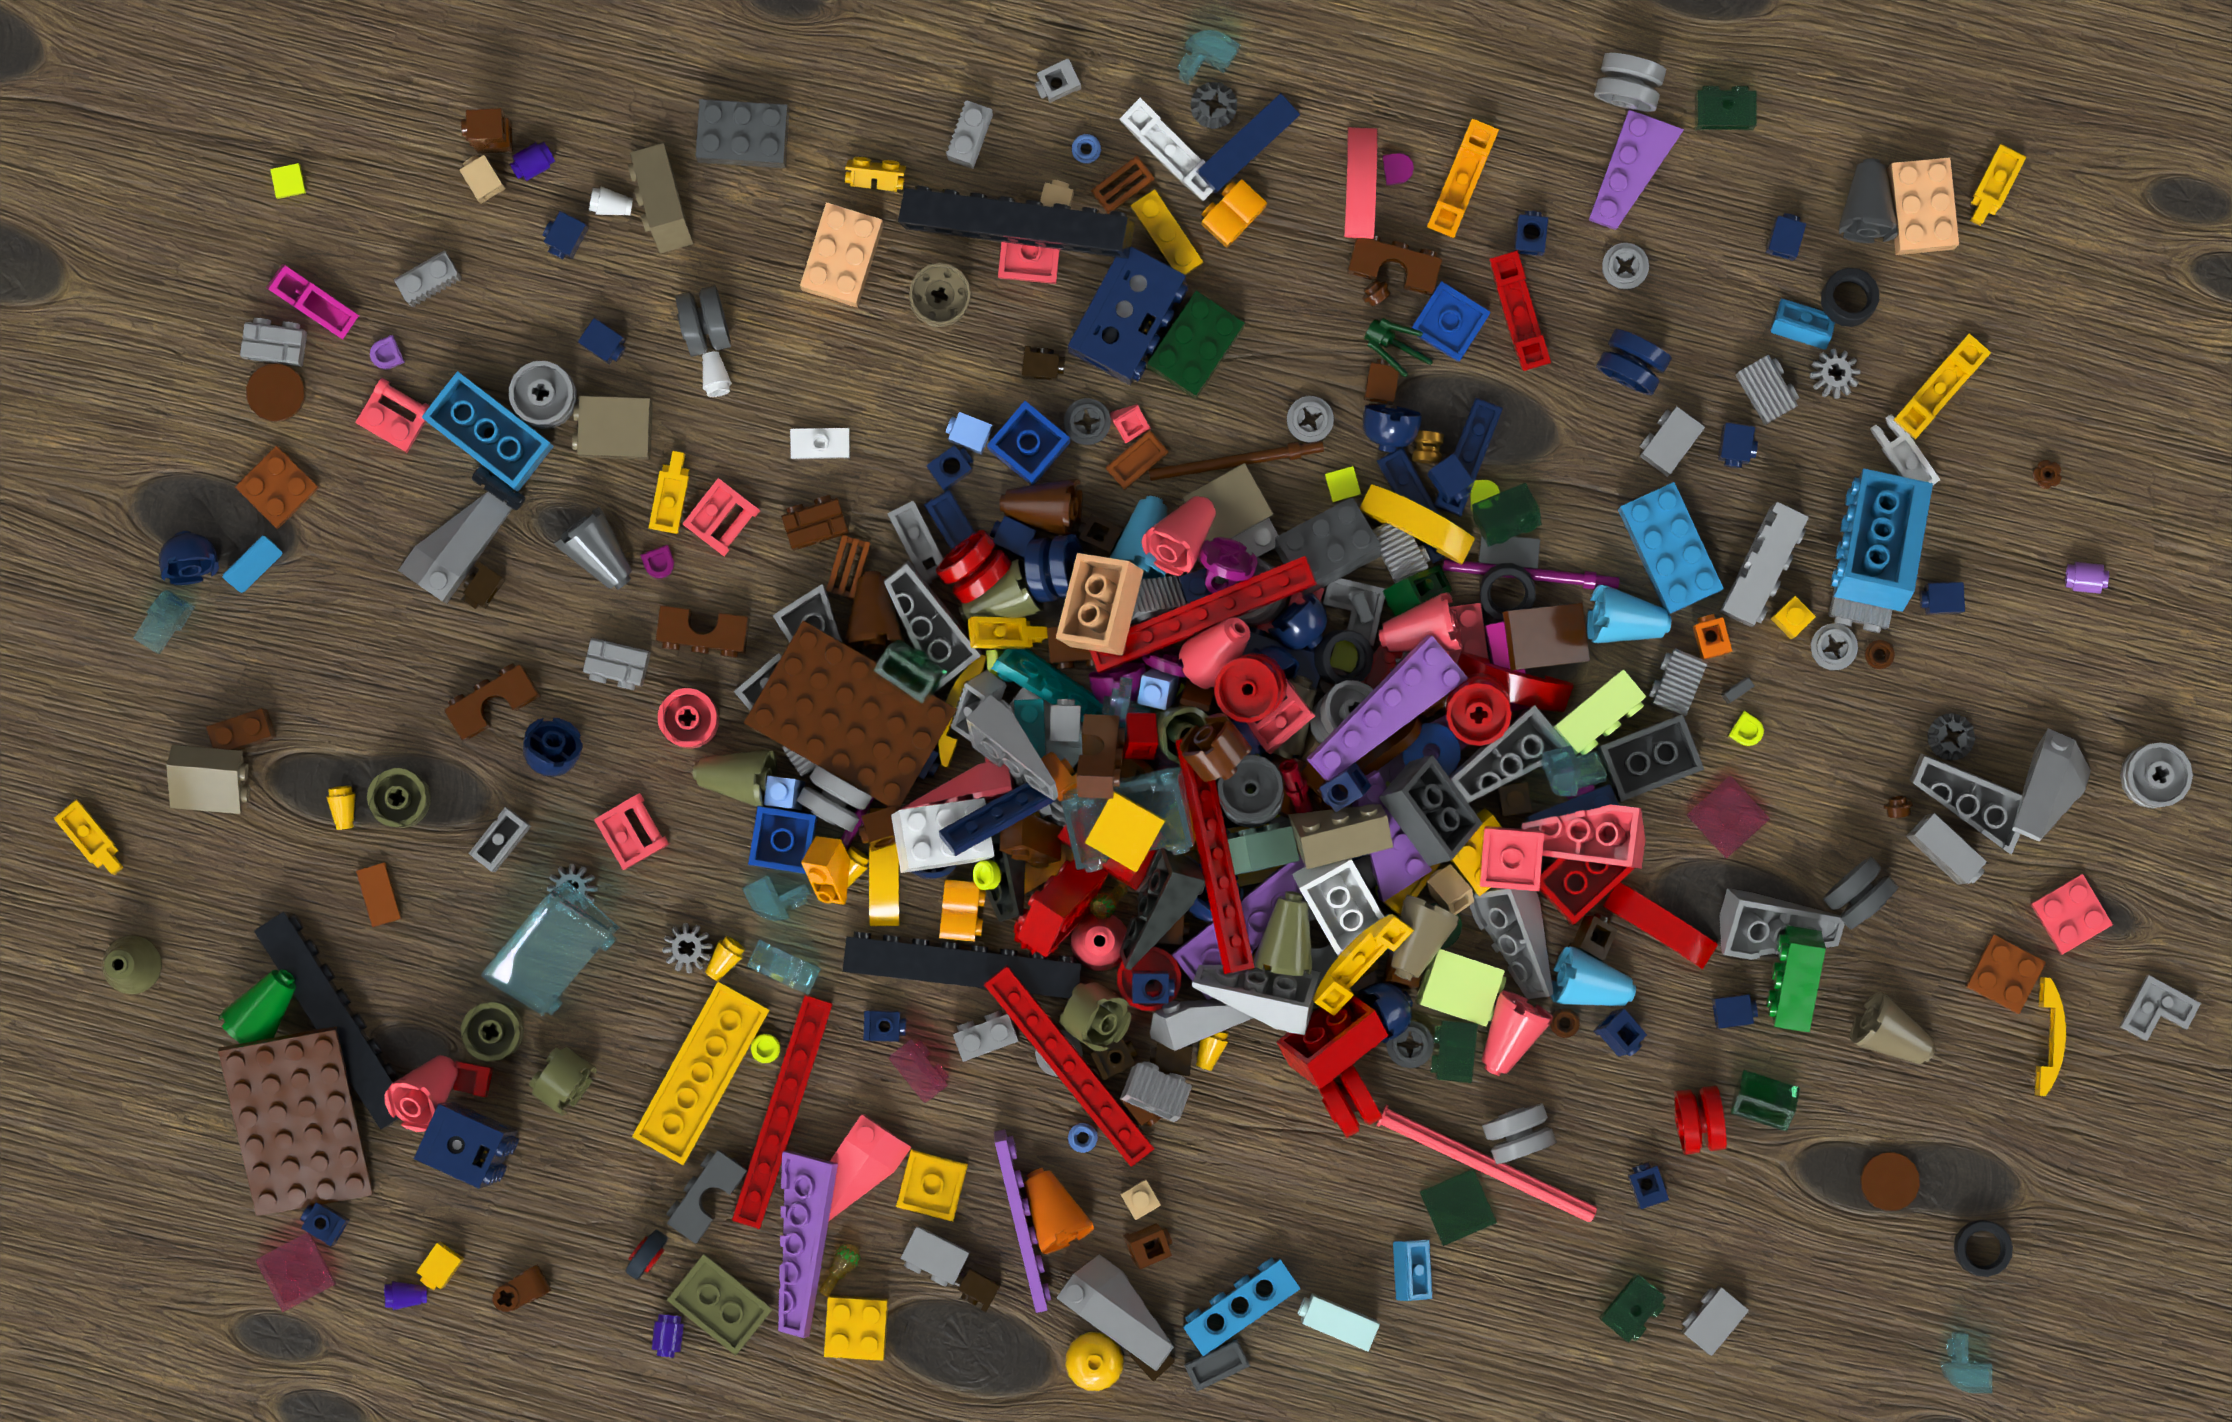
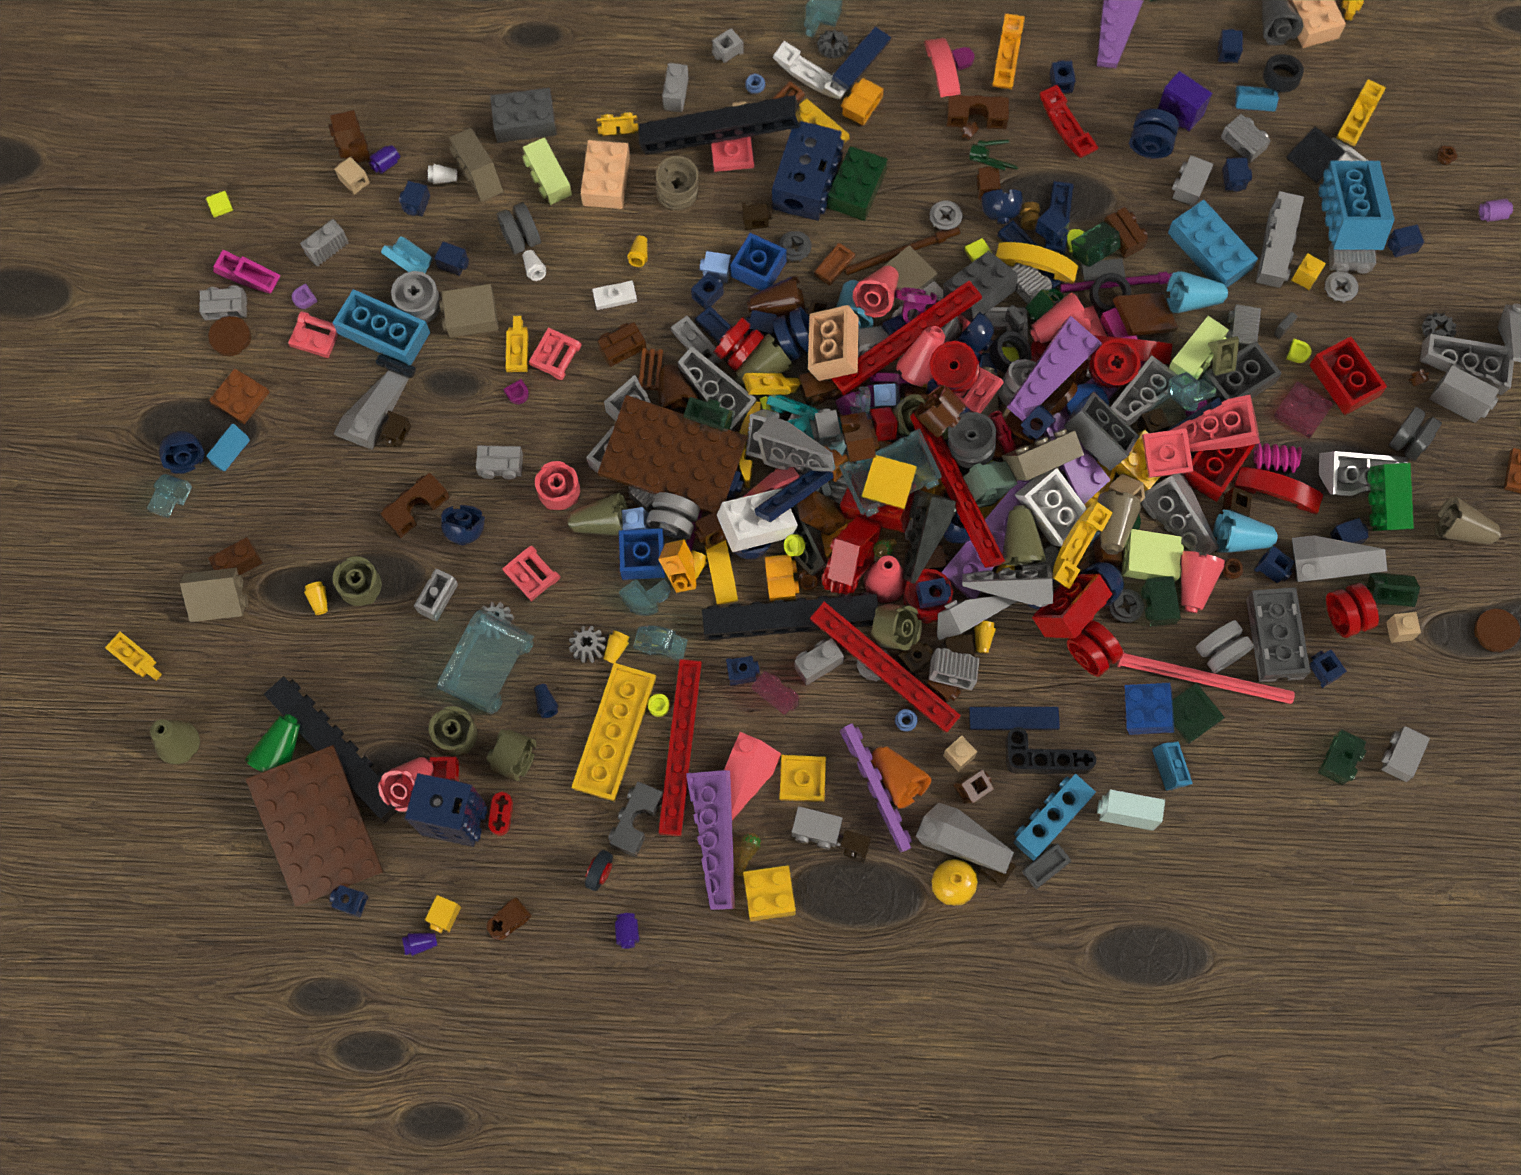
camera: 15 degrees left, 15 degrees down
clear pink plate [255,1232,336,1312] -> none
dark orange tile [356,863,402,927] -> none
dark grey cone [554,507,632,590] -> none
reddish brown arch [656,606,750,658] -> none
olive plate [667,1253,773,1356] -> none
coral slope [1109,404,1151,443] -> none
blue plate [1412,281,1491,363] -> none
light grey gear [1602,243,1649,289] -> none
orange brick [1692,614,1732,660] -> none
light grey gear [1810,349,1861,399] -> none
reddish brown plate [1865,640,1895,669] -> none
none -> medium azure bracket [381,236,433,273]
none -> red beam [488,792,513,836]
none -> yellowish green brick [522,137,572,205]
none -> dark blue cone [534,684,559,718]
none -> yellow cone [627,235,648,267]
none -> reddish brown plate [798,570,819,590]
none -> dark blue tile [969,707,1060,731]
none -> black beam [1005,727,1097,774]
none -> reddish brown brick [1102,207,1148,258]
none -> blue brick [1125,683,1174,735]
none -> dark purple brick [1158,71,1212,132]
none -> olive slope [1208,336,1239,375]
none -> dark grey piece [1246,587,1310,682]
none -> dark pink piece [1253,443,1302,473]
none -> black tile [1286,126,1346,184]
none -> light grey wedge [1292,535,1387,582]
none -> red brick [1309,336,1387,416]
none -> tan brick [1386,612,1421,643]

